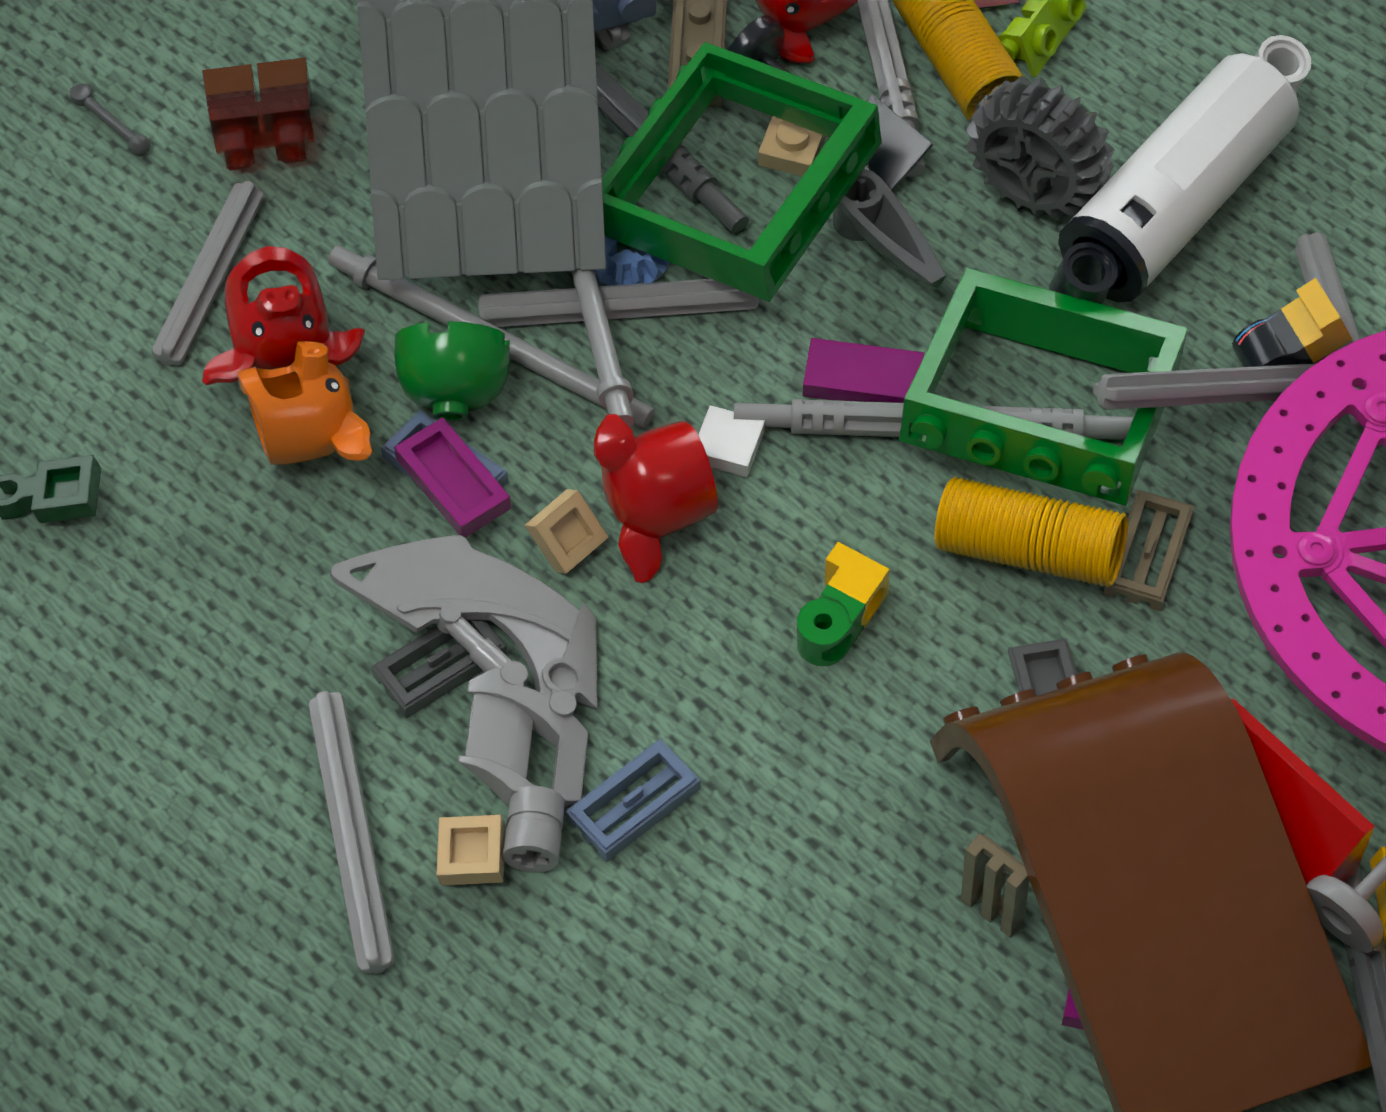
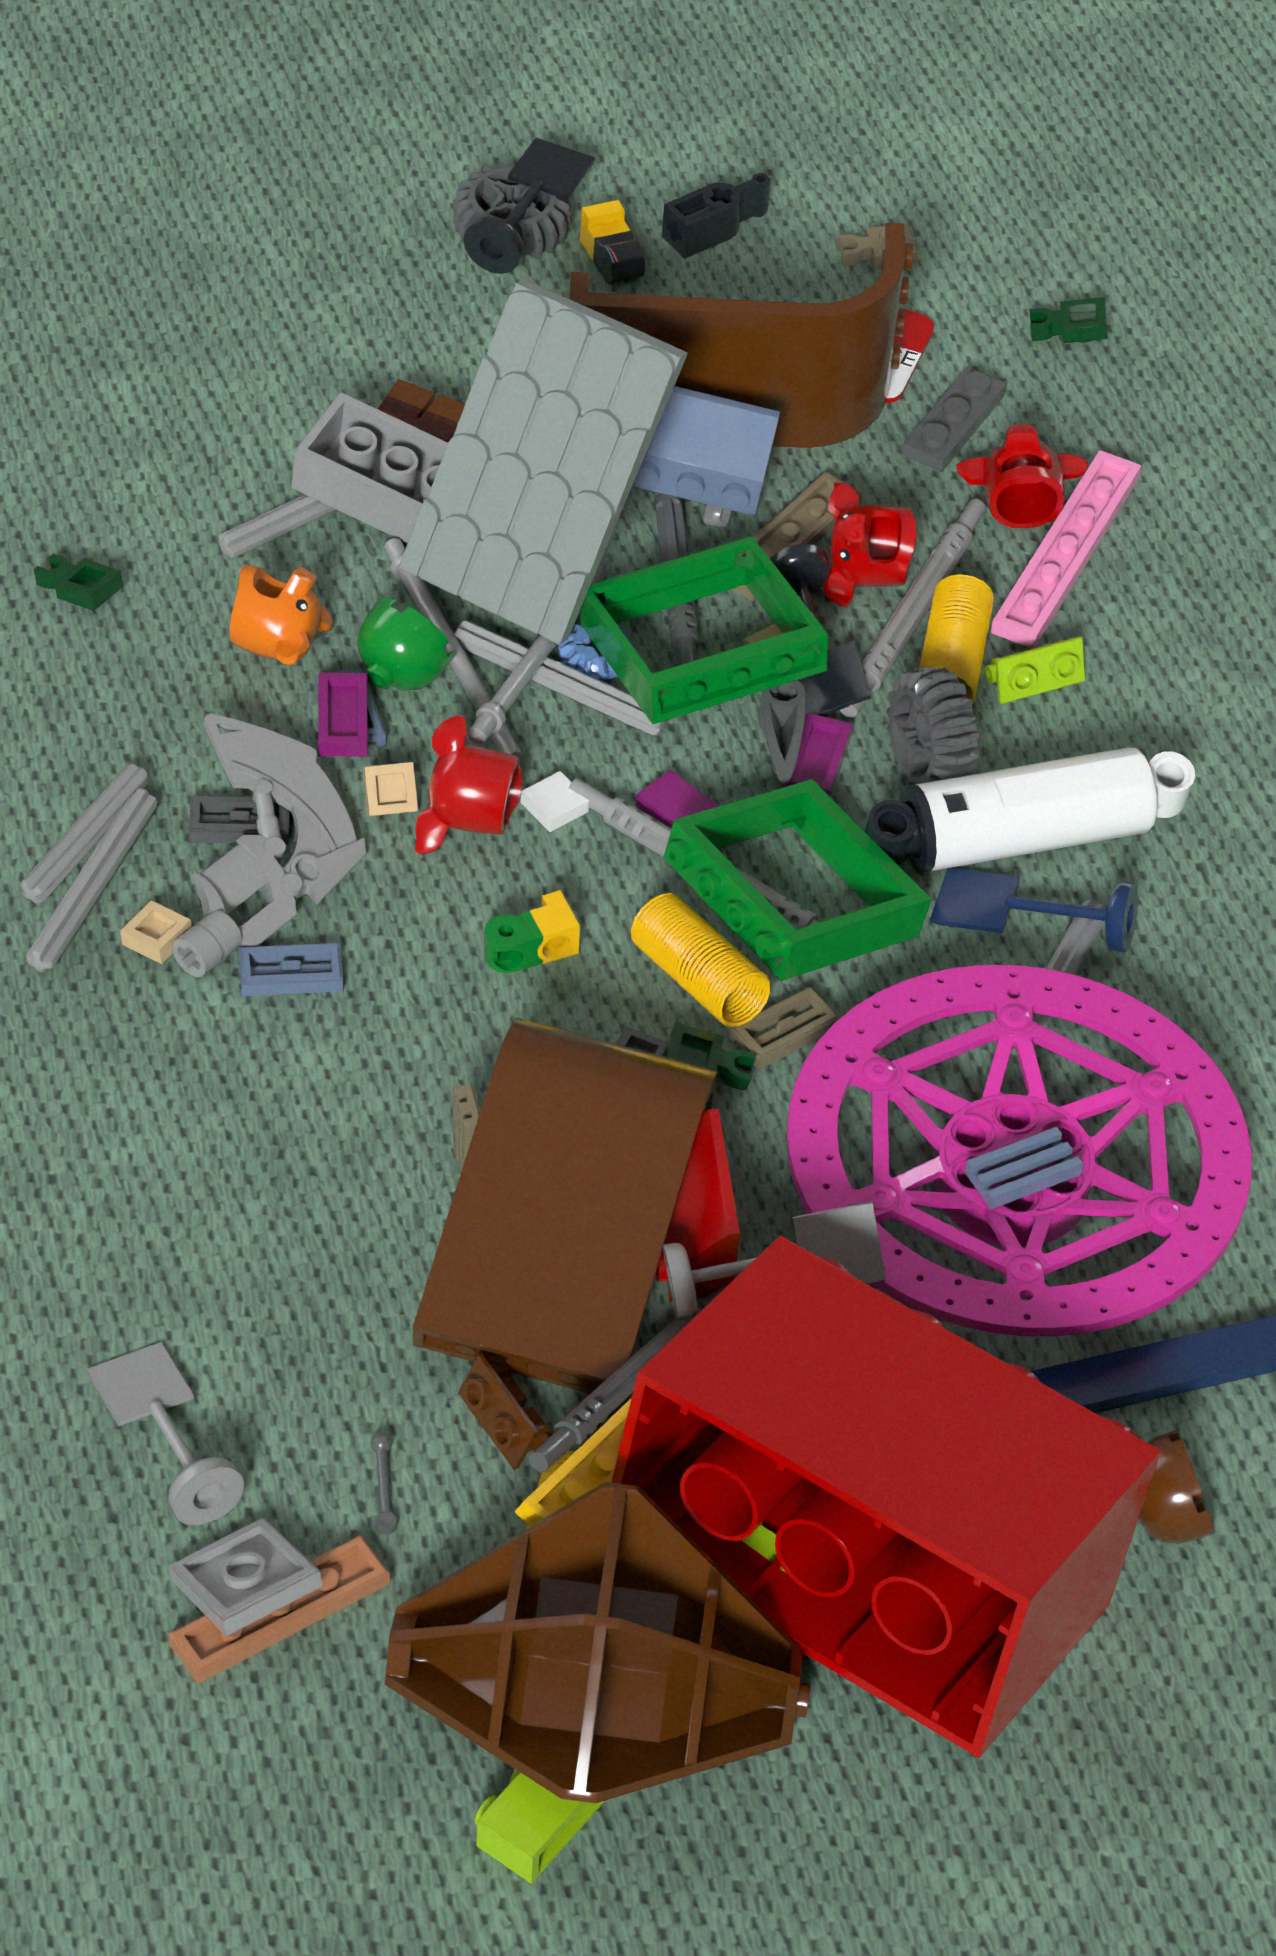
camera: 30 degrees right, 10 degrees down
dark grey hinge [70,83,150,156] -> none
red piece [202,246,365,386] -> none
light grey axle [1093,364,1315,410] -> none
leg [1232,278,1353,367] -> none
none -> light grey axle [21,764,148,904]
none -> light grey brick [291,392,448,543]
none -> dark green plate [665,1022,757,1091]
none -> magenta tile [782,713,853,796]
none -> dark blue piece [930,868,1138,953]

